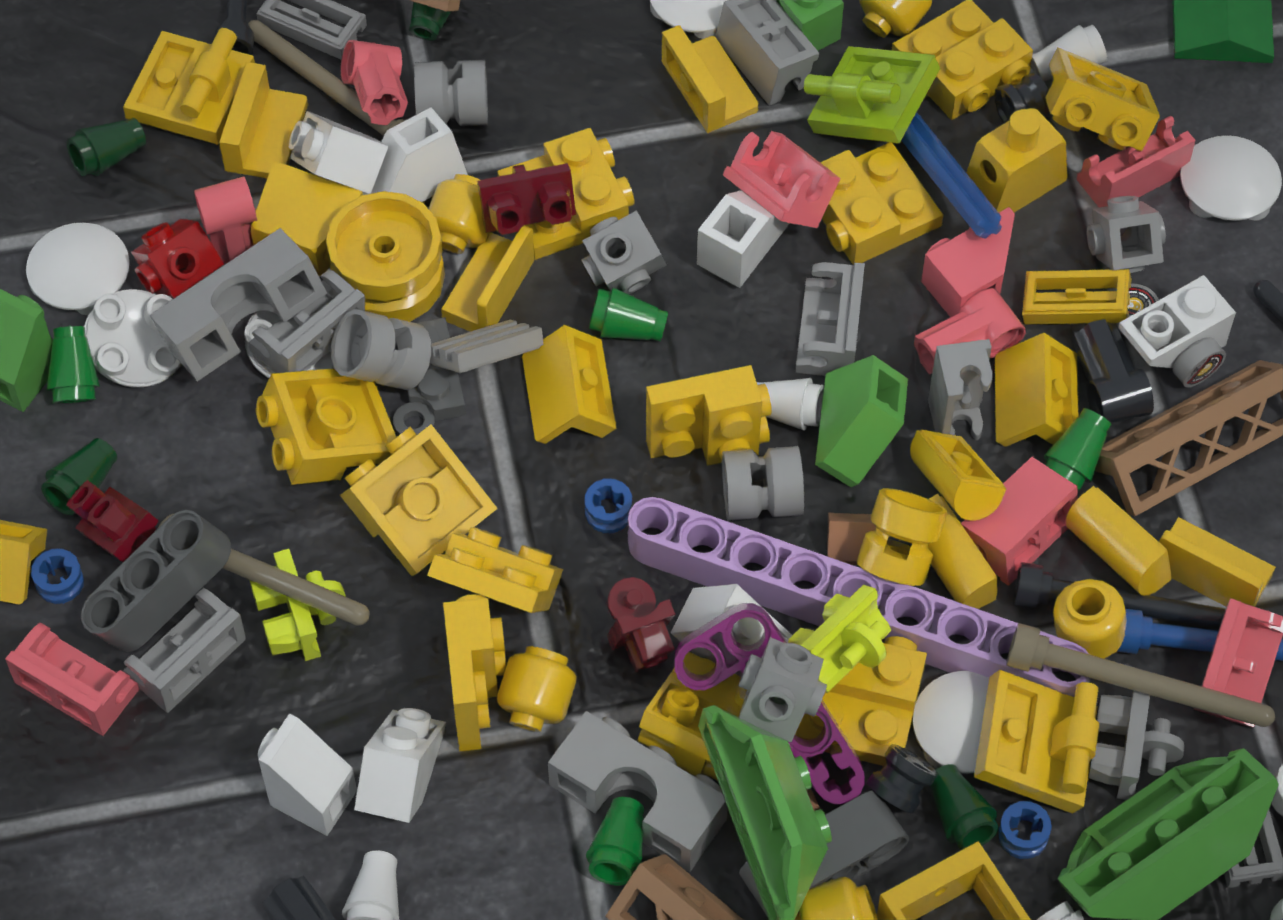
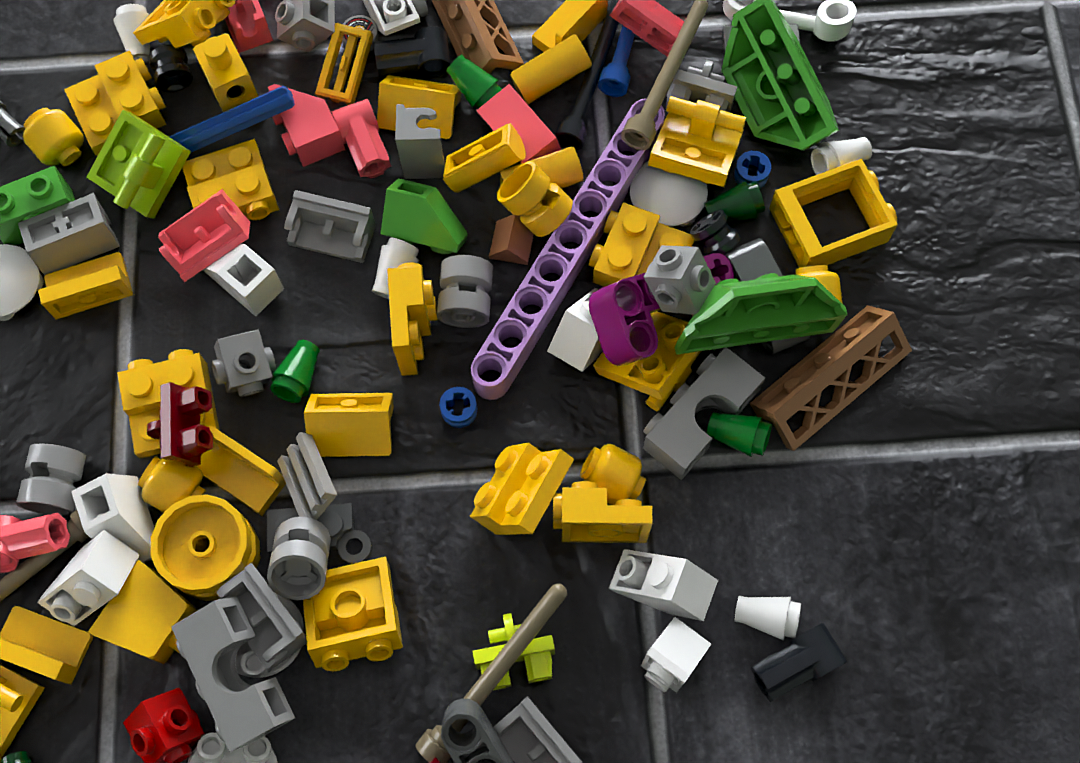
camera: 80 degrees left, 10 degrees up
coral piece [194,176,257,264] -> none
yellow plate [340,424,498,576] -> none
dark red hips [607,577,675,672] -> none
neon yellow hips [788,584,891,693] -> none
yellow head [1053,579,1127,659] -> none

